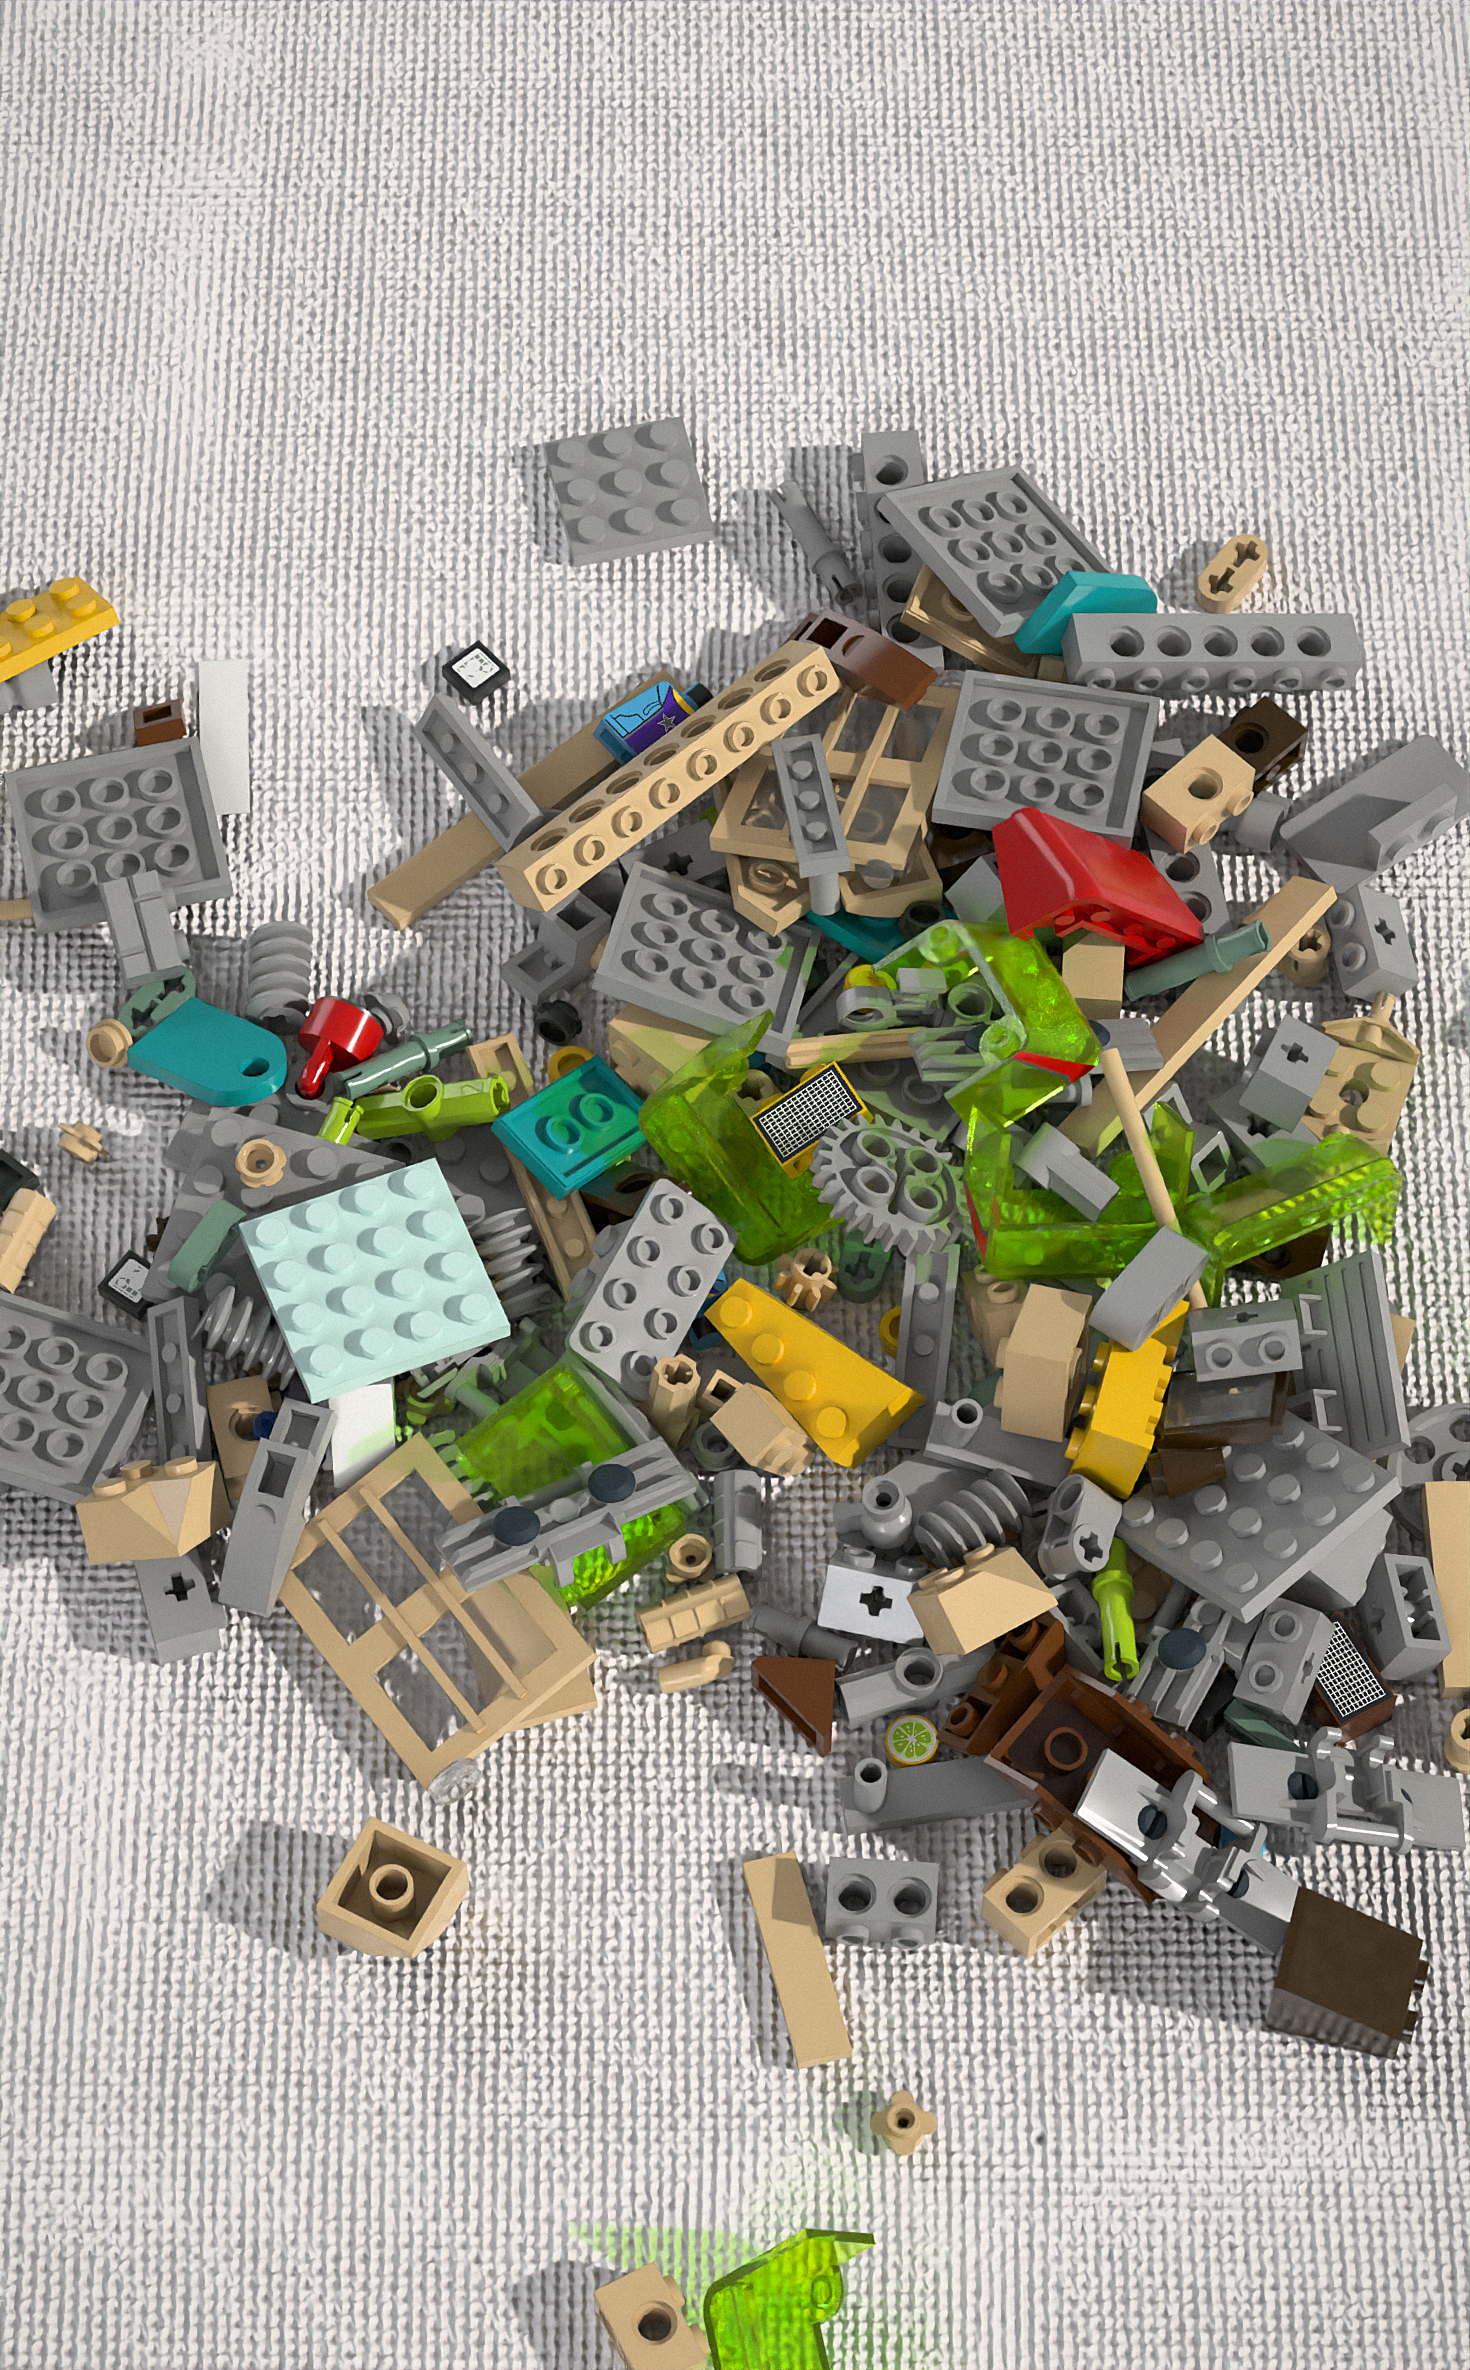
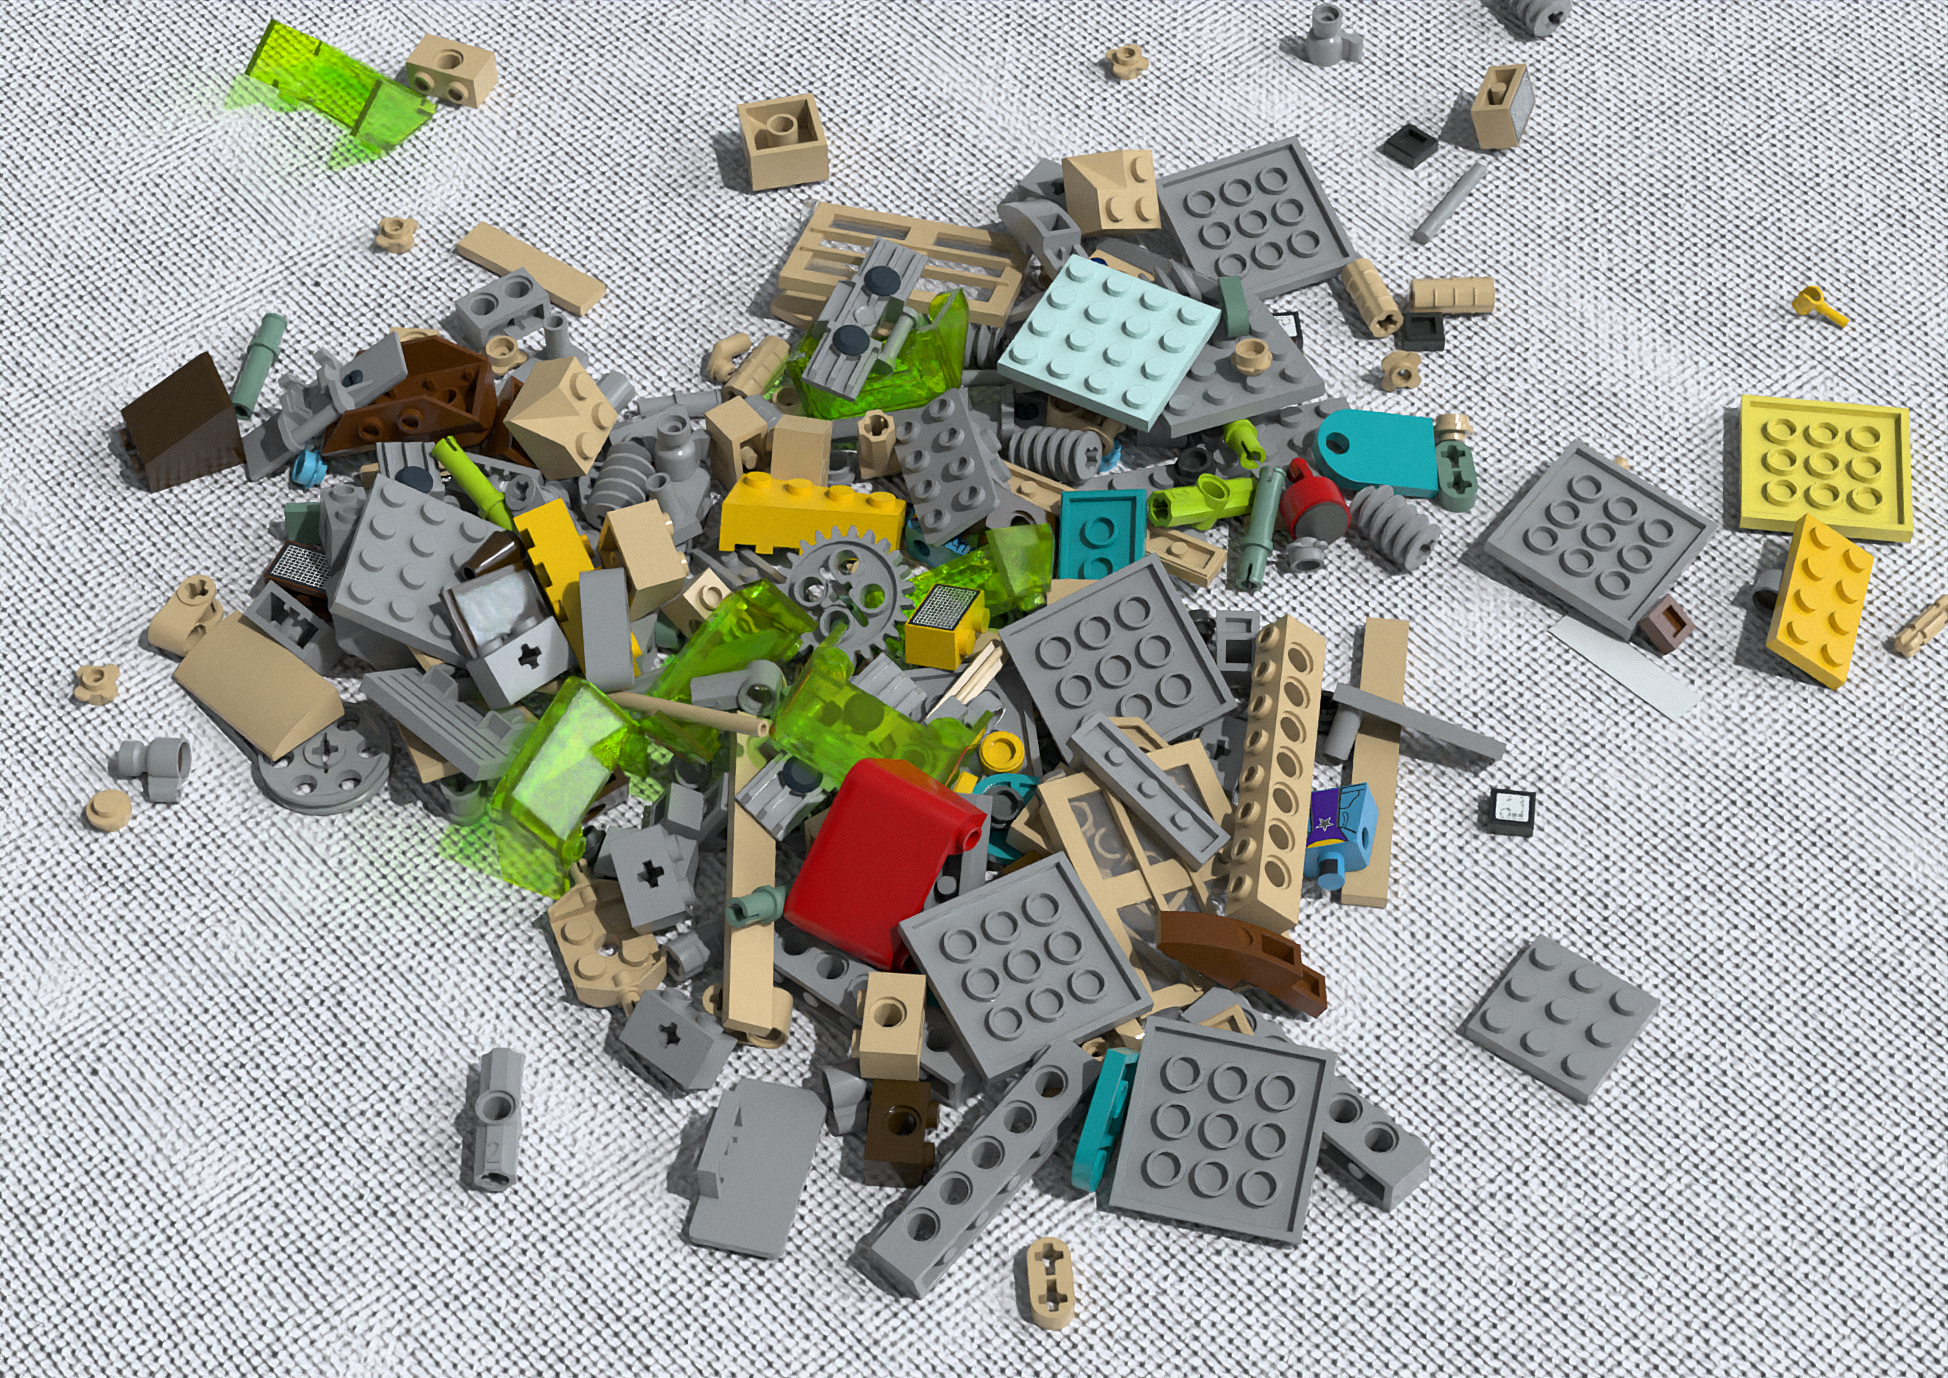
camera: 140 degrees right, 10 degrees down
light grey brick [99,870,191,989] -> none
tan piece [694,1369,743,1419] -> none
reddish brown slope [751,1656,835,1758] -> none
light grey pin [770,481,862,605] -> none
light grey piece [1227,1726,1466,1855] -> none
none -> sand green pin [231,313,288,420]
none -> tan plate [479,335,528,376]
none -> light grey axle [661,912,725,982]
none -> tan brick [704,395,771,491]

